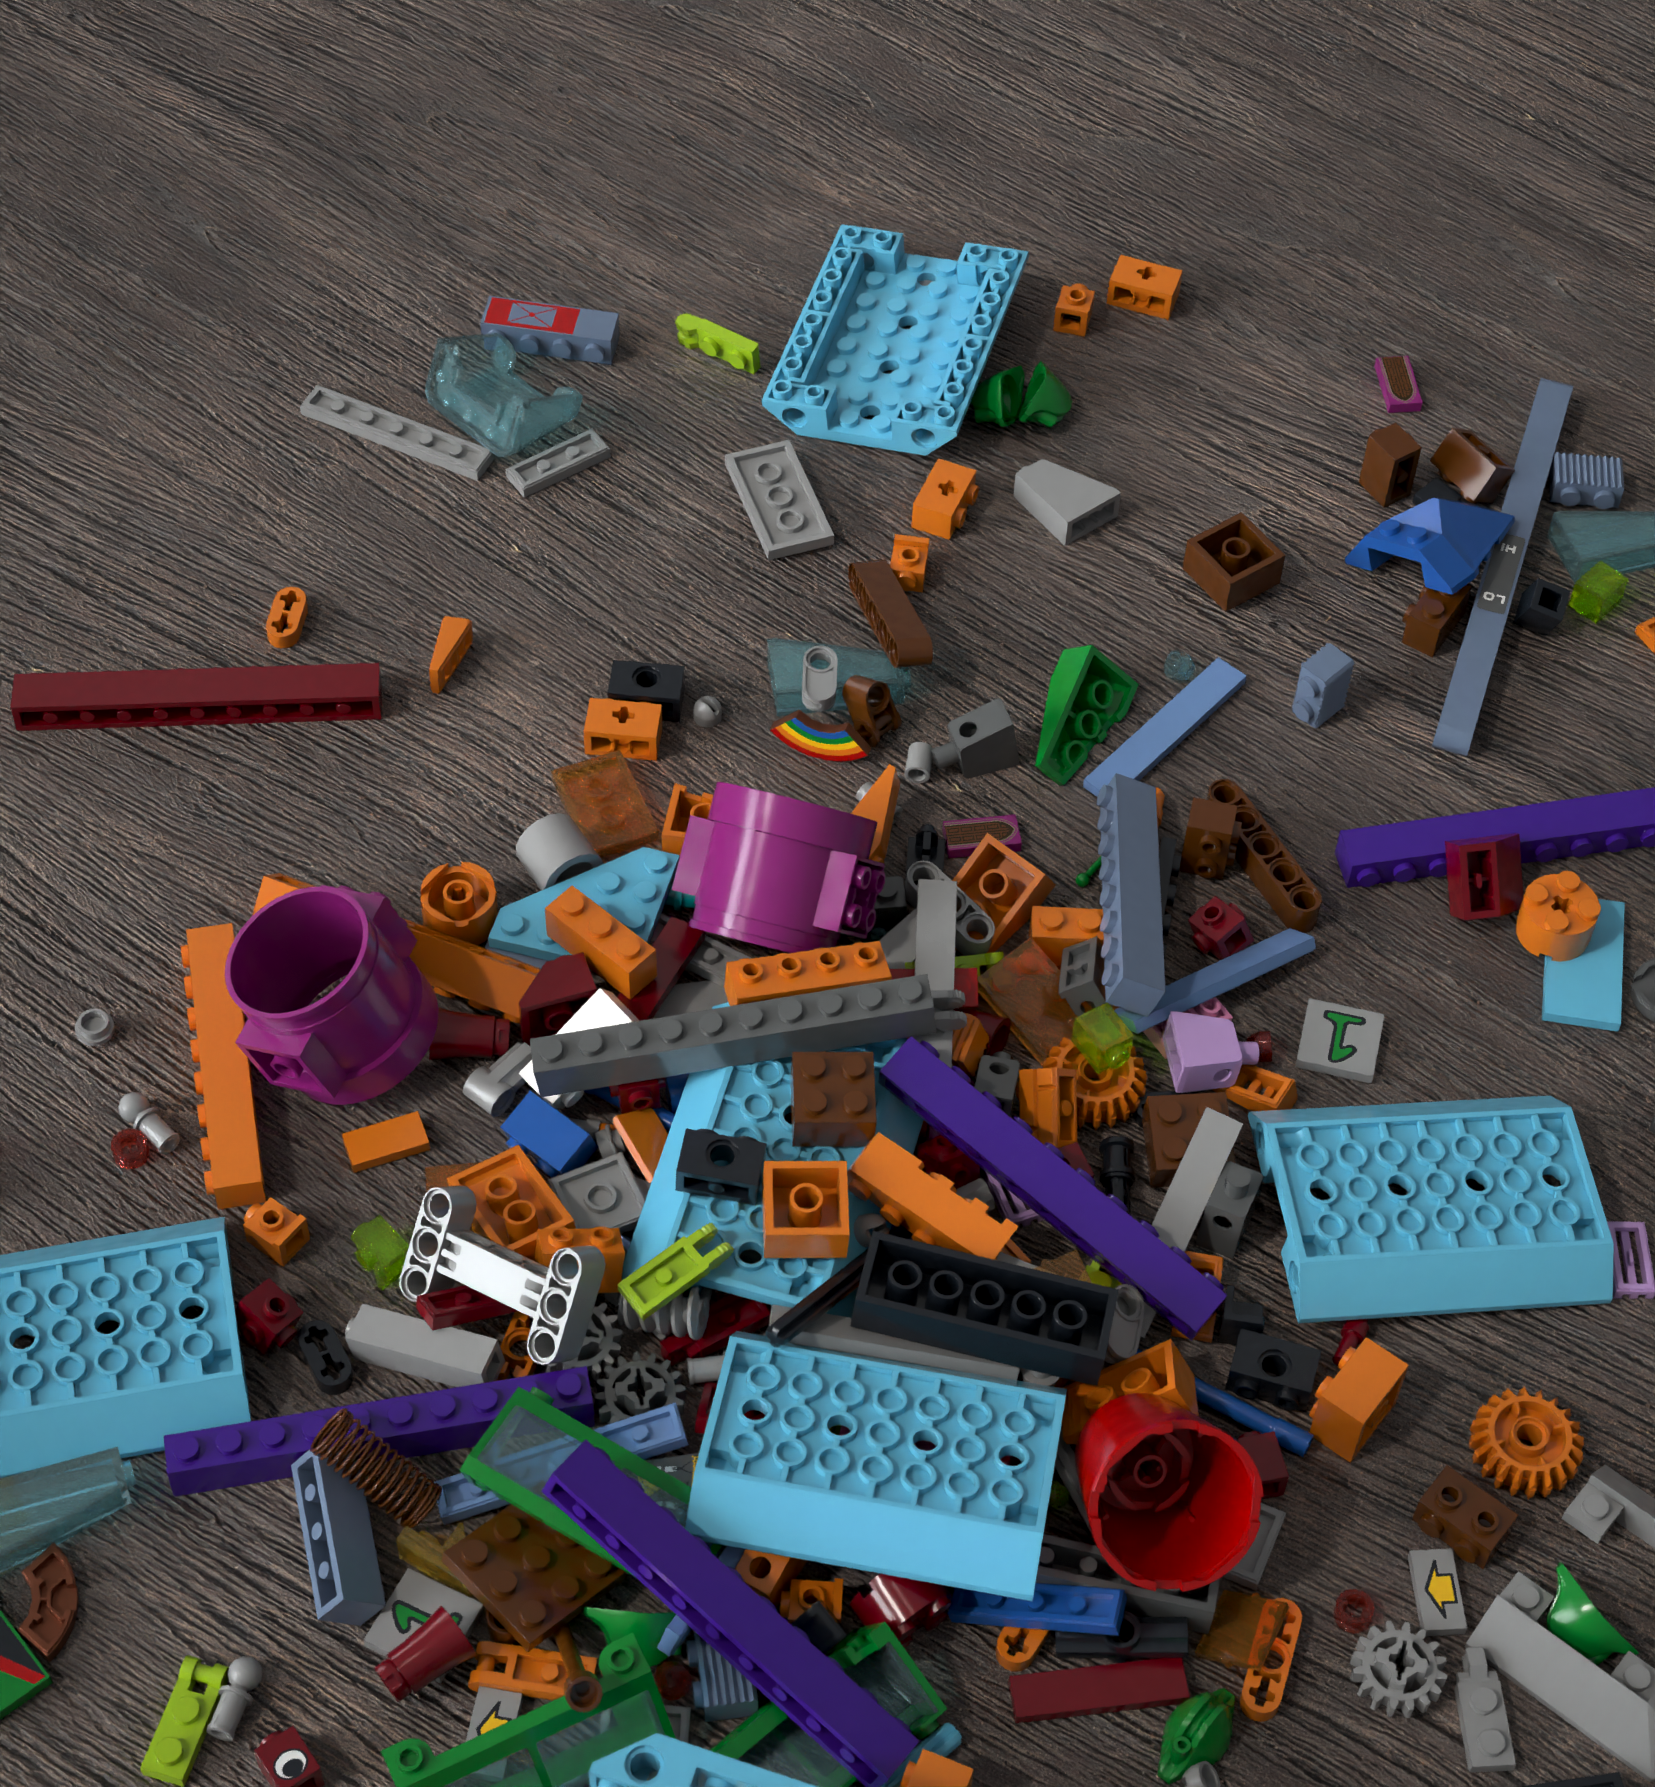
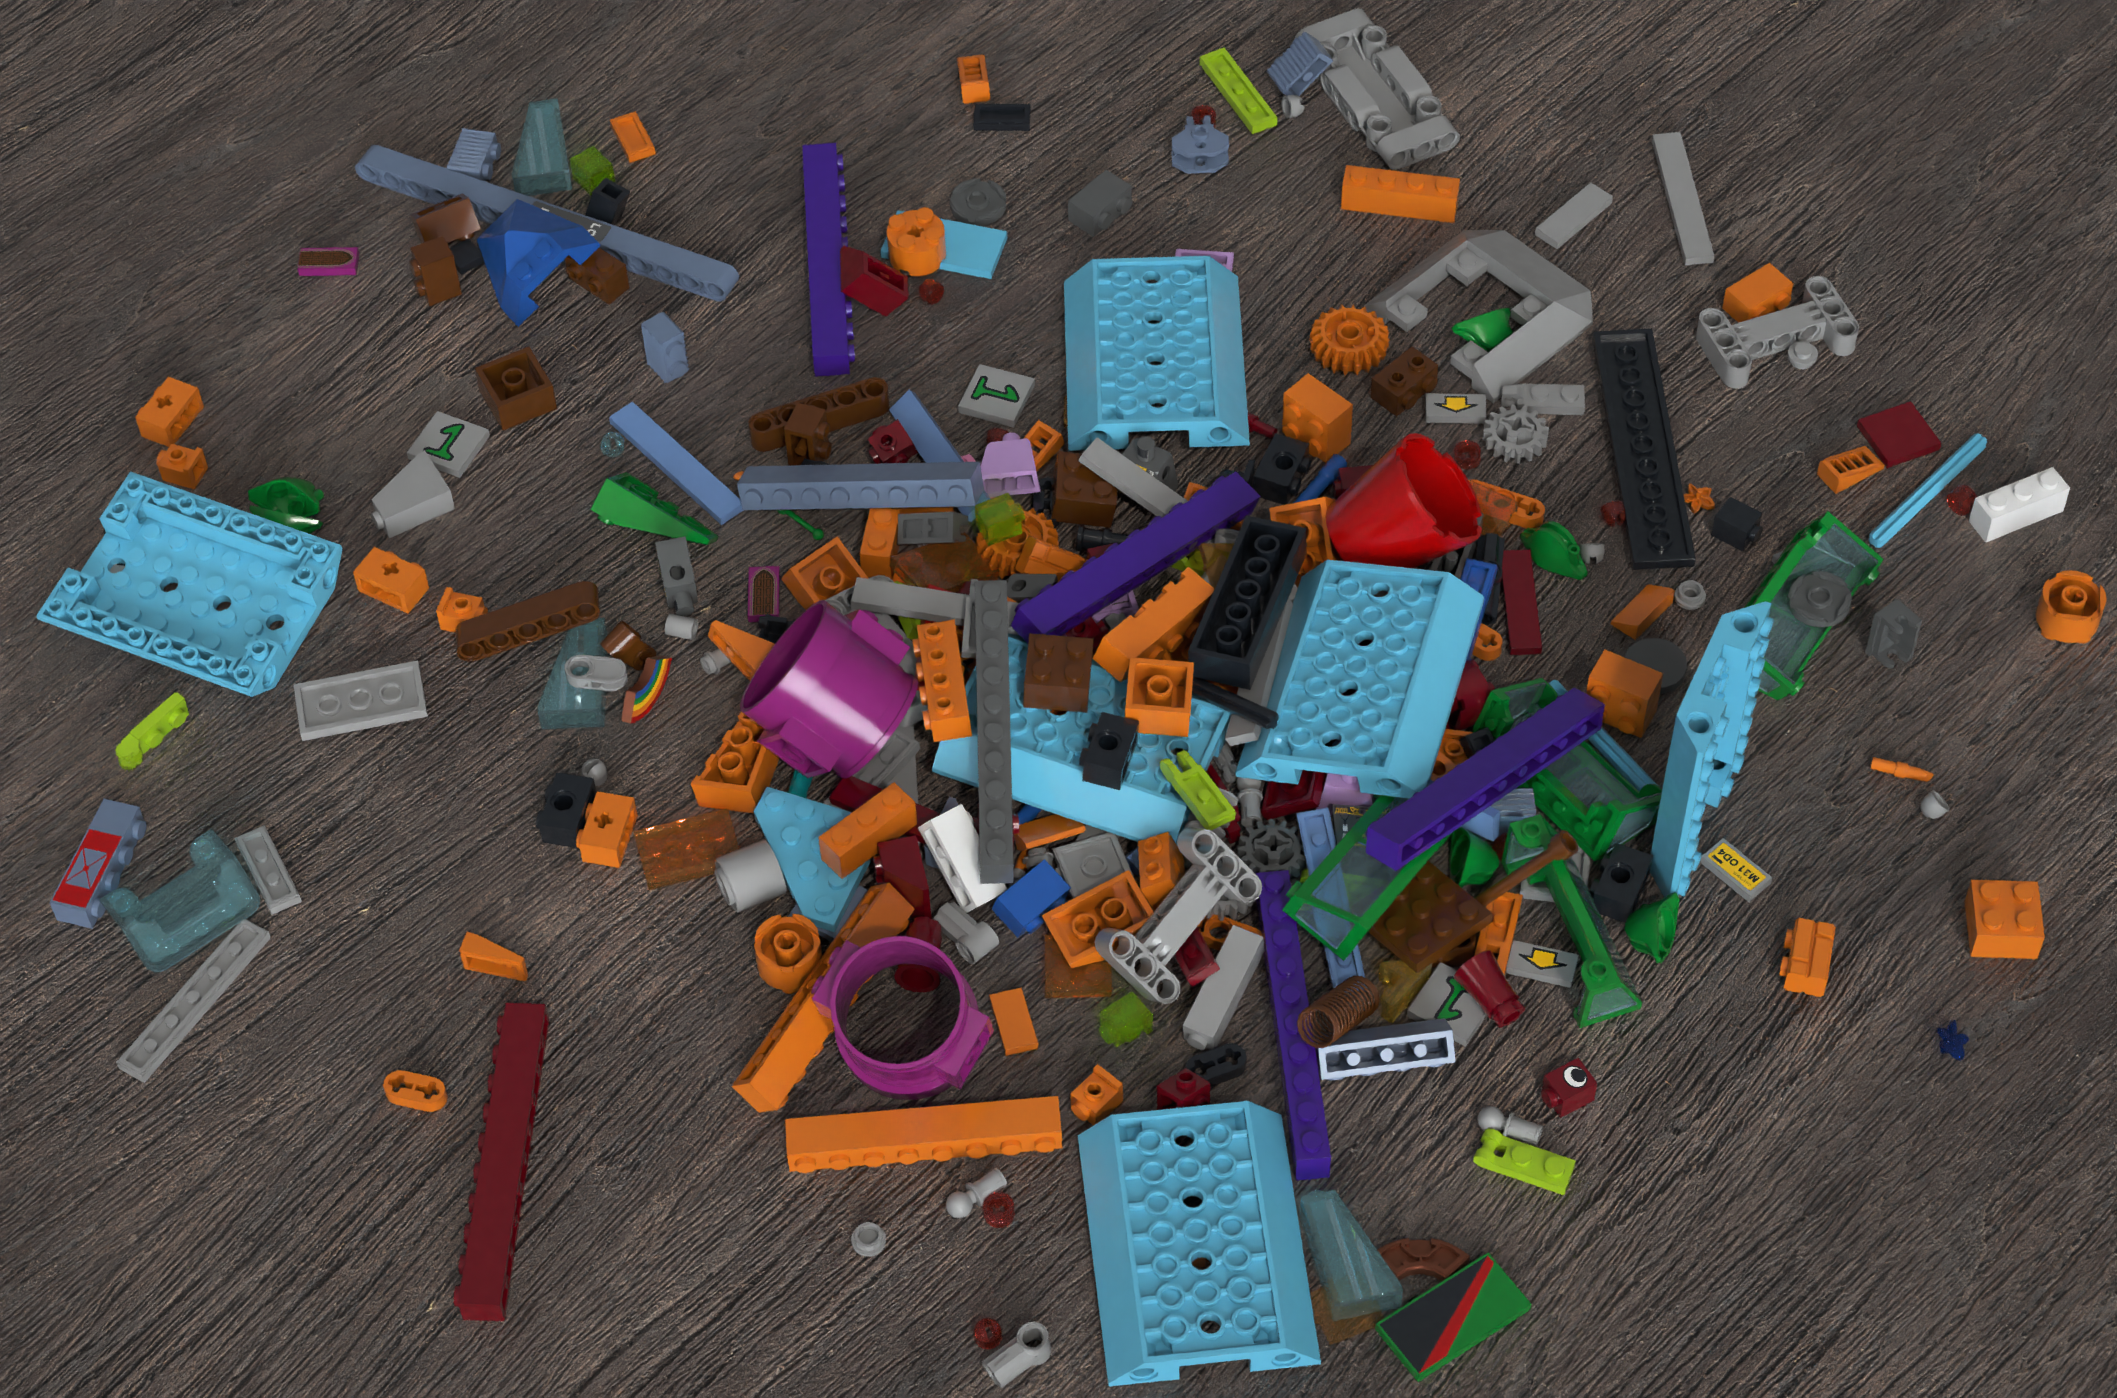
camera: 80 degrees left, 0 degrees up
none -> light grey tile [407,411,490,478]
none -> clear red hinge [918,279,944,304]

